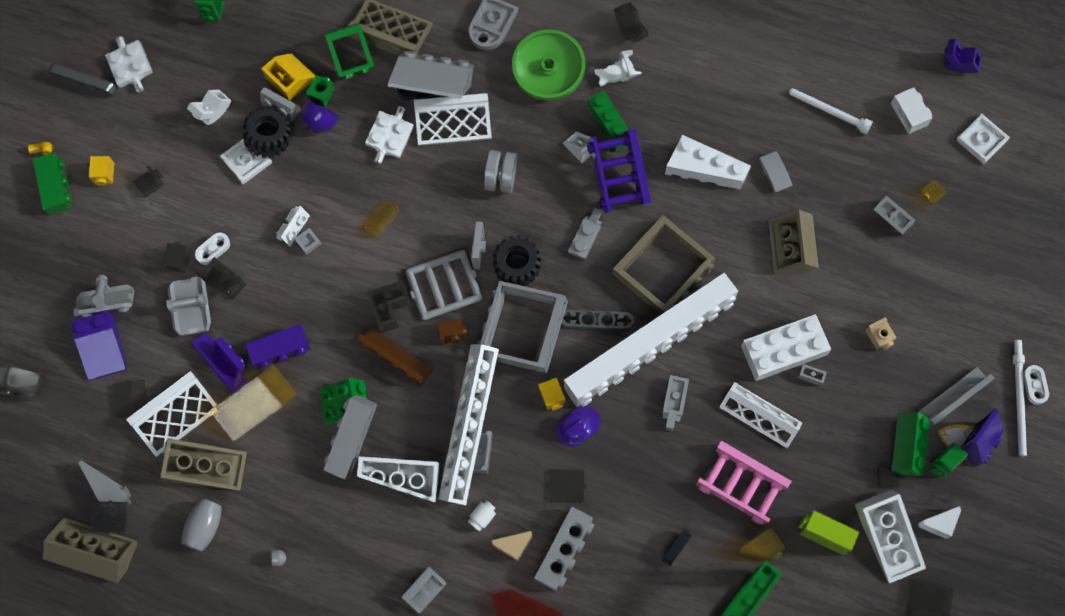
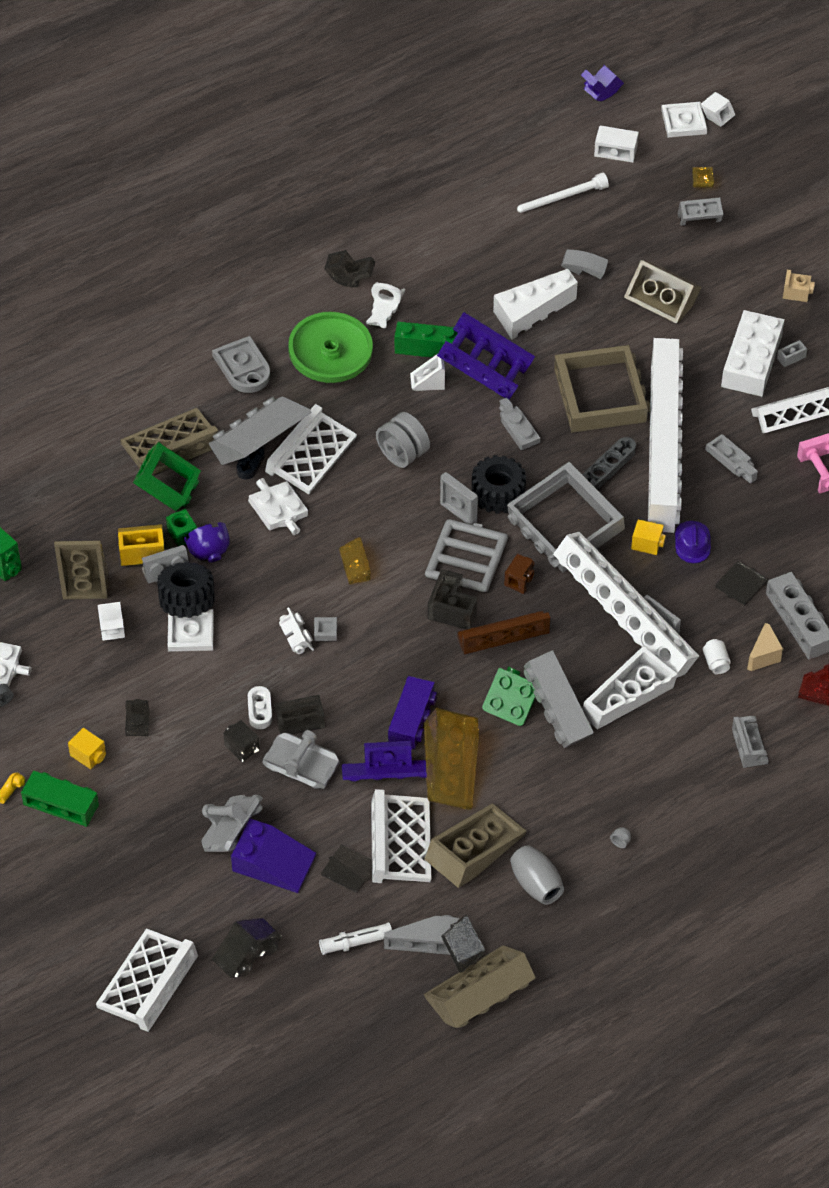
camera: 55 degrees left, 20 degrees down
none -> dark tan slope [54,541,109,599]
none -> white pin [319,922,392,955]
none -> white brick [701,92,735,127]

